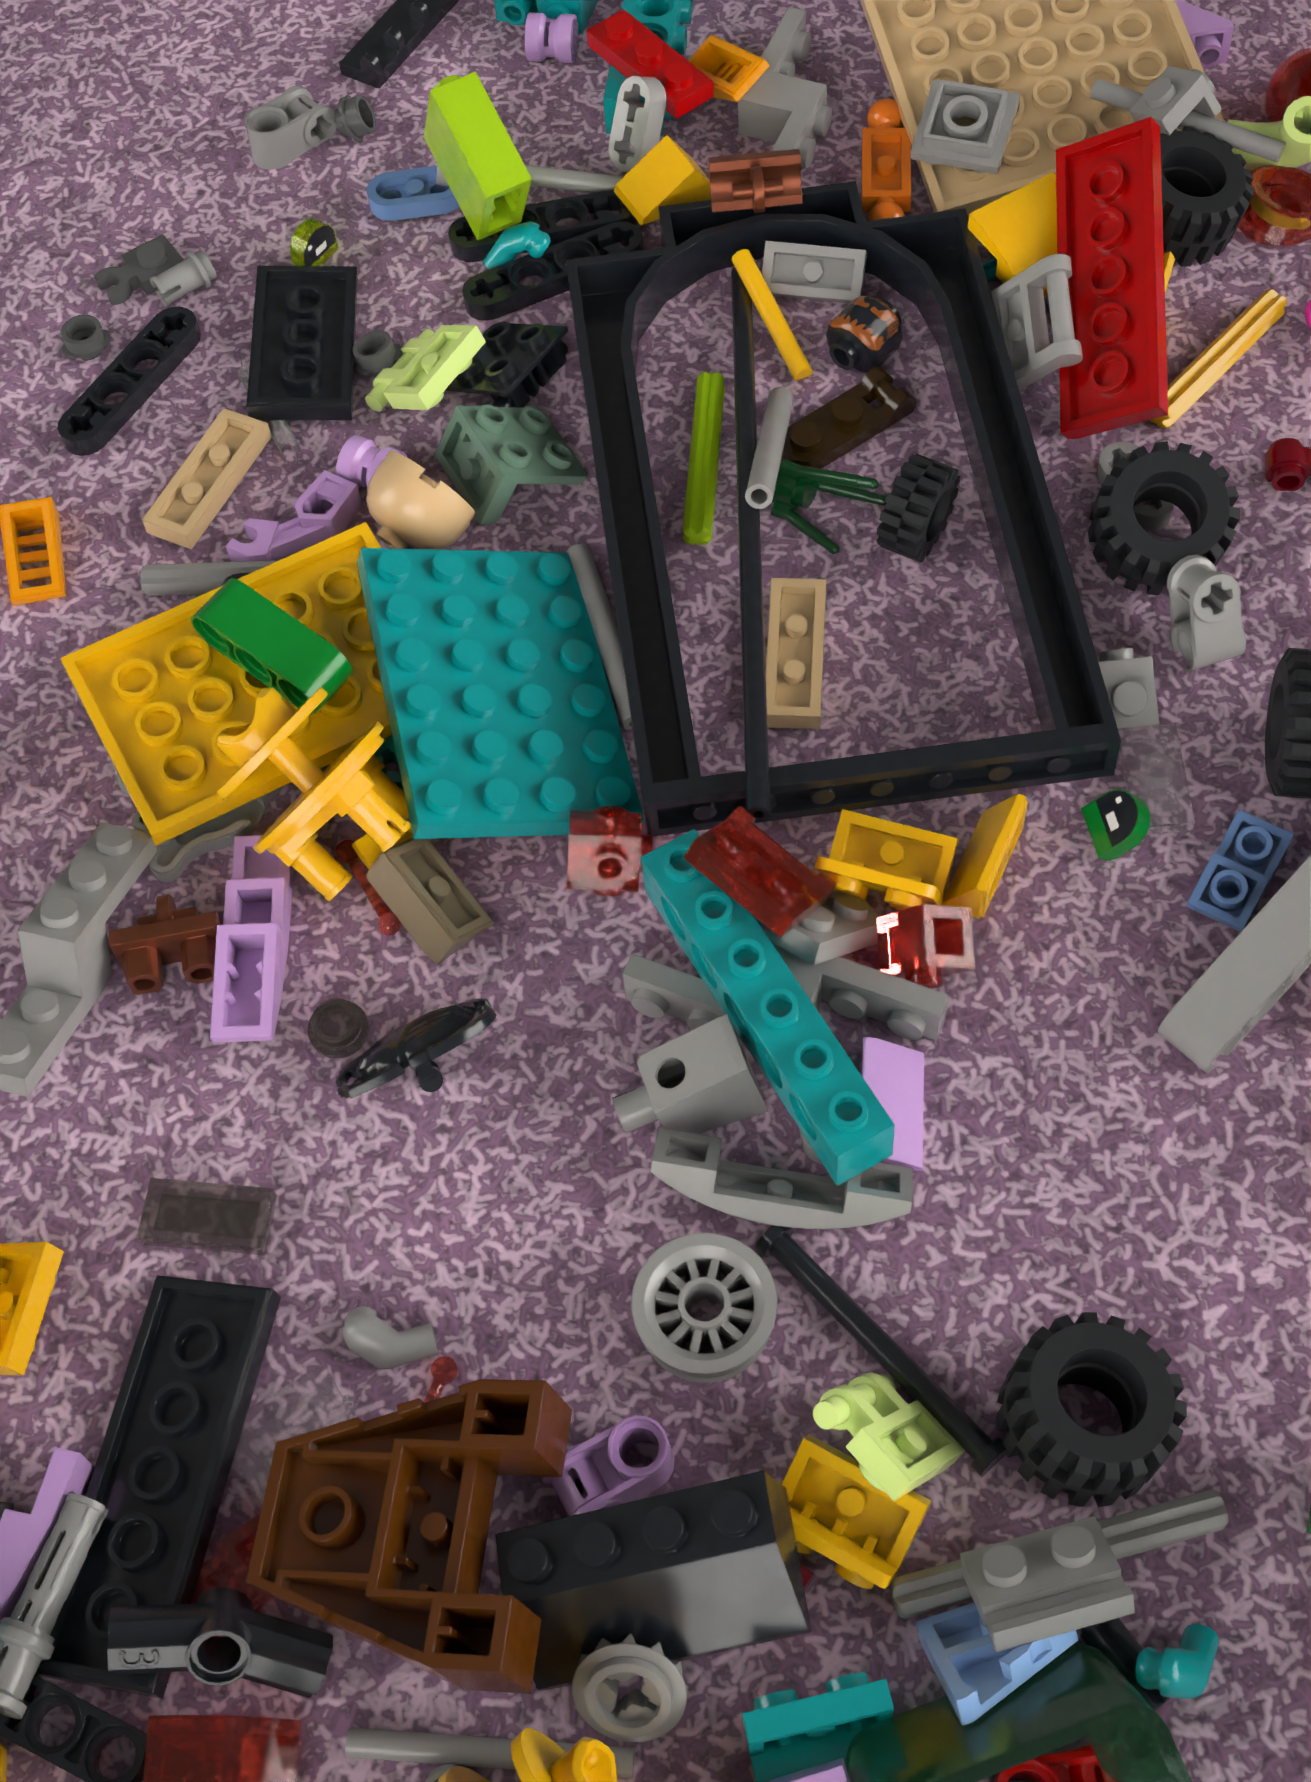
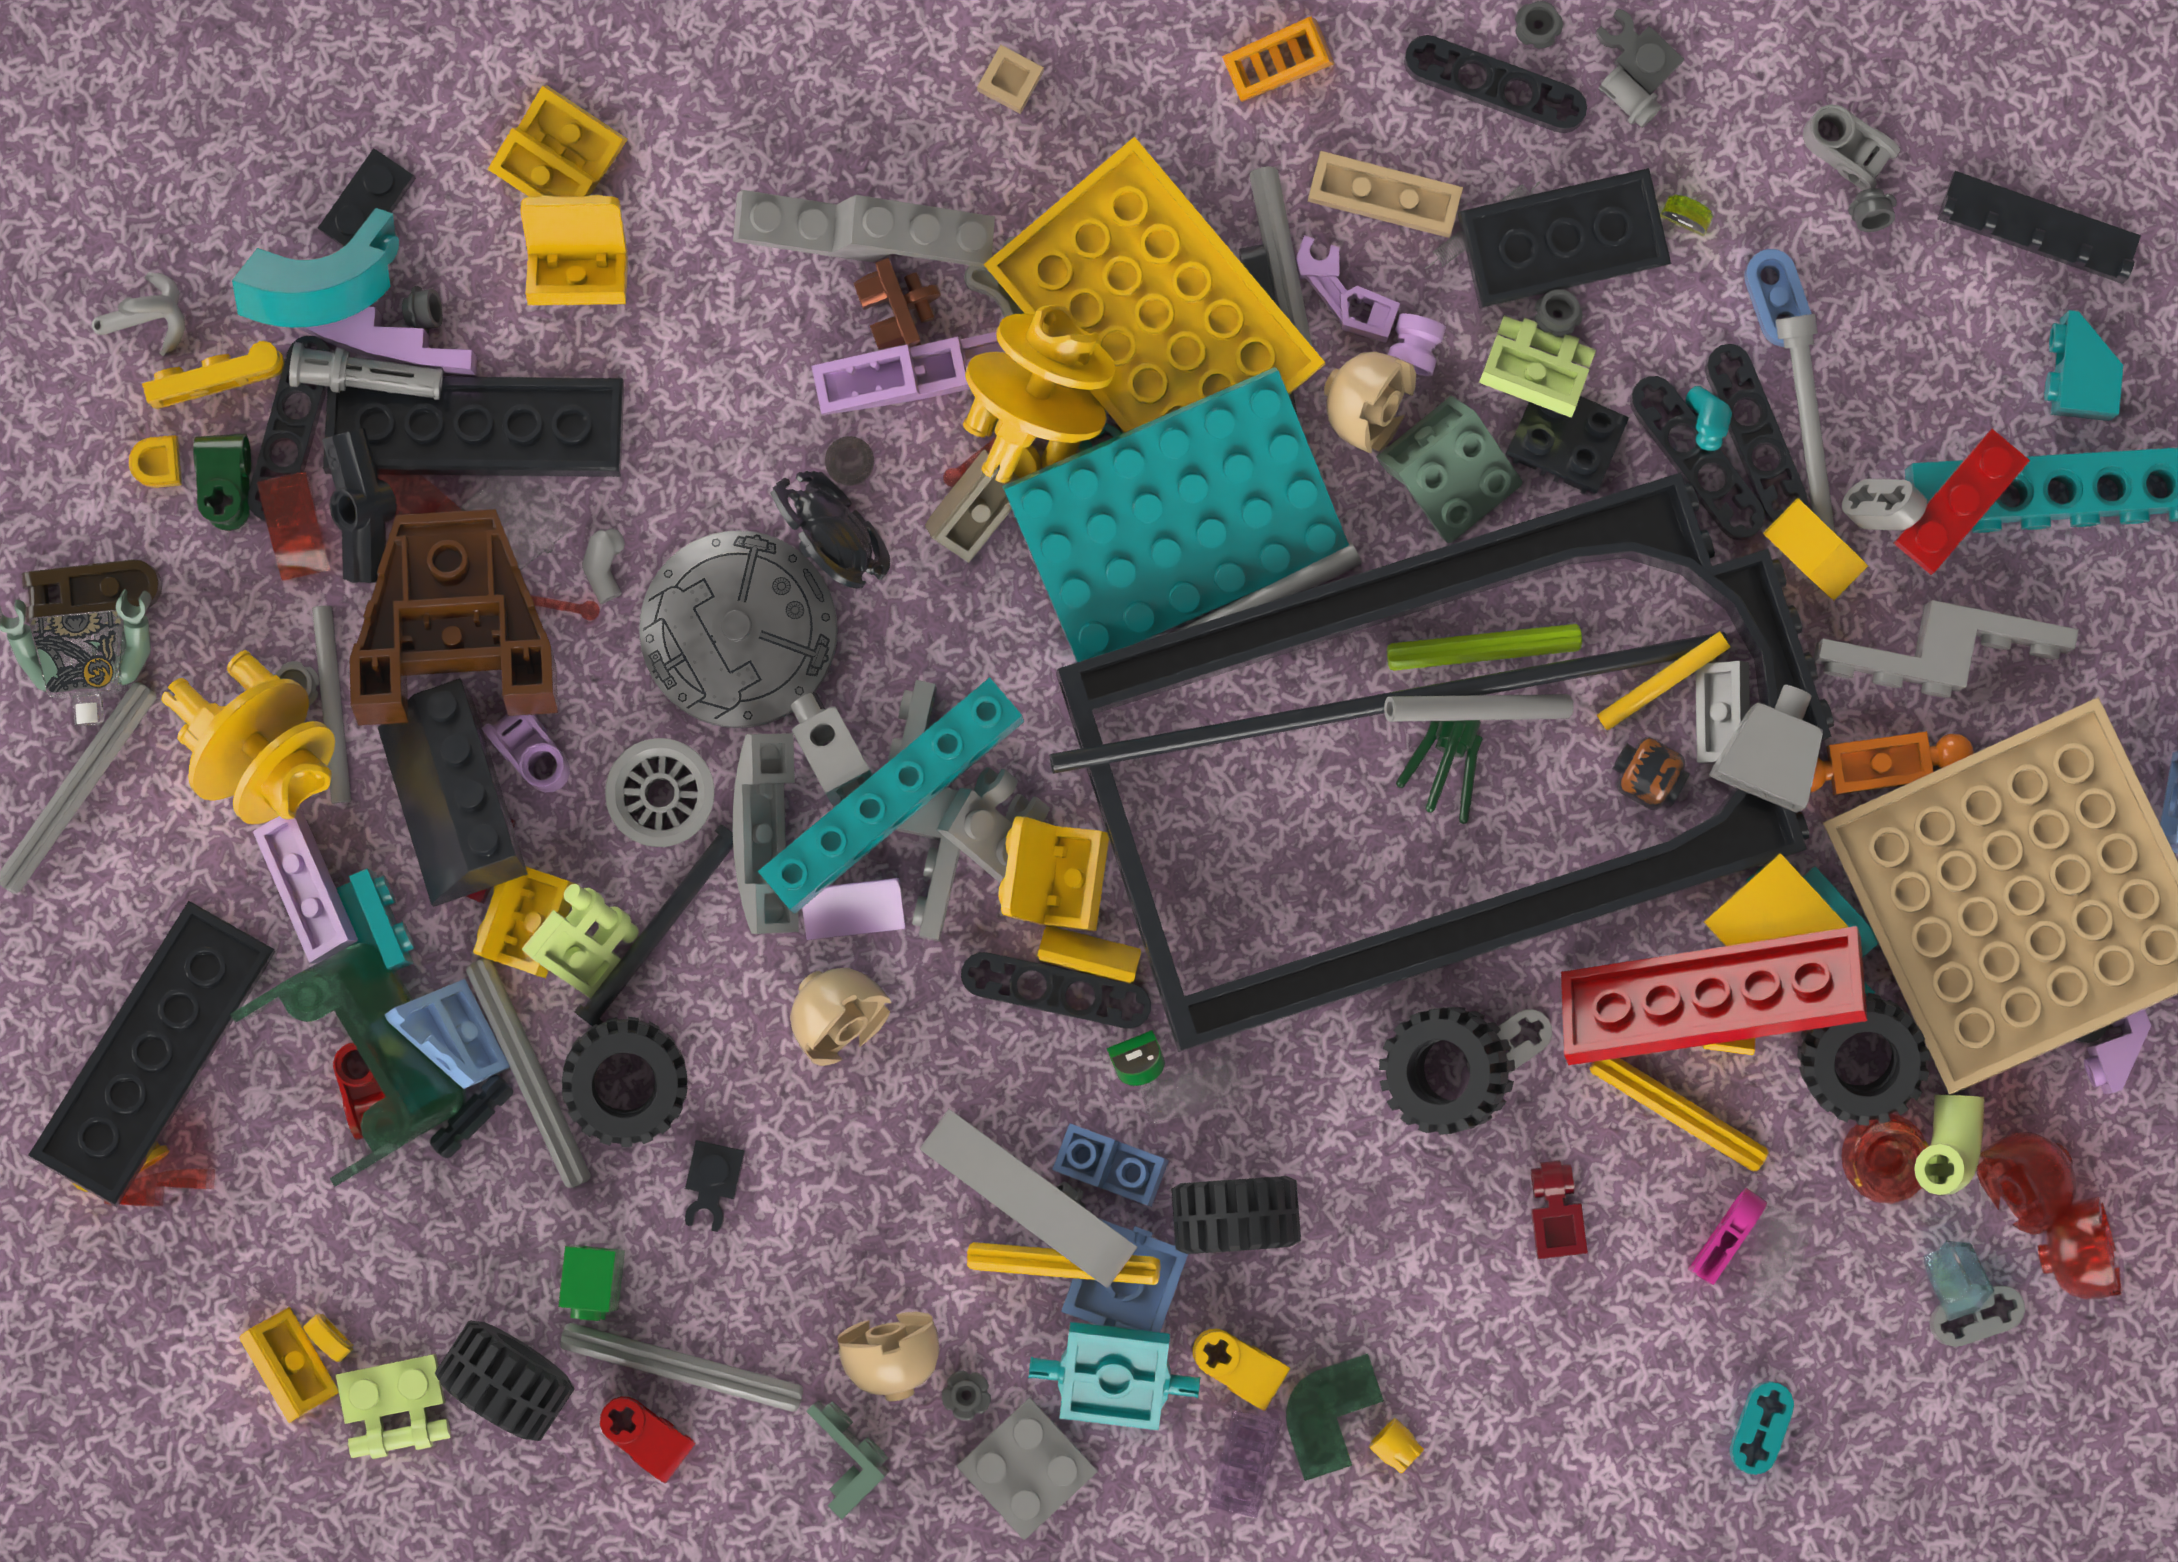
camera: 75 degrees right, 25 degrees up
clear smoke tile [137,1178,278,1255] -> none
green beam [191,578,353,715] -> none
lime brick [424,71,532,241] -> none
lavender wheel [525,12,578,64] -> none
clear red brick [567,806,652,896] -> none
light grey gear [572,1633,689,1742] -> none
clear red plate [683,806,837,938] -> none
light orange slope [688,34,769,102] -> none
copper hips [708,149,803,213] -> none
tan plate [766,578,826,729] -> none
dark brown plate [781,367,917,469] -> none
clear red brick [876,904,975,989] -> none
black tyre [877,453,960,562] -> none
light grey piece [910,79,1020,174] -> none
light grey plate [960,1516,1135,1653] -> none
light grey plate [991,254,1083,390] -> none
light grey bar [1090,78,1286,163] -> none
light grey bracket [1098,648,1160,730] -> none
light grey bracket [1129,65,1222,135] -> none
teal arm [1135,1624,1219,1699] -> none
light grey piece [1167,555,1246,672] -> none
none -> flat silver dish [639,530,838,728]
none -> black plate [685,1140,745,1232]
none -> tan cylinder [790,967,891,1066]
none -> black beam [961,952,1151,1029]
none -> light grey torso [1709,685,1823,813]

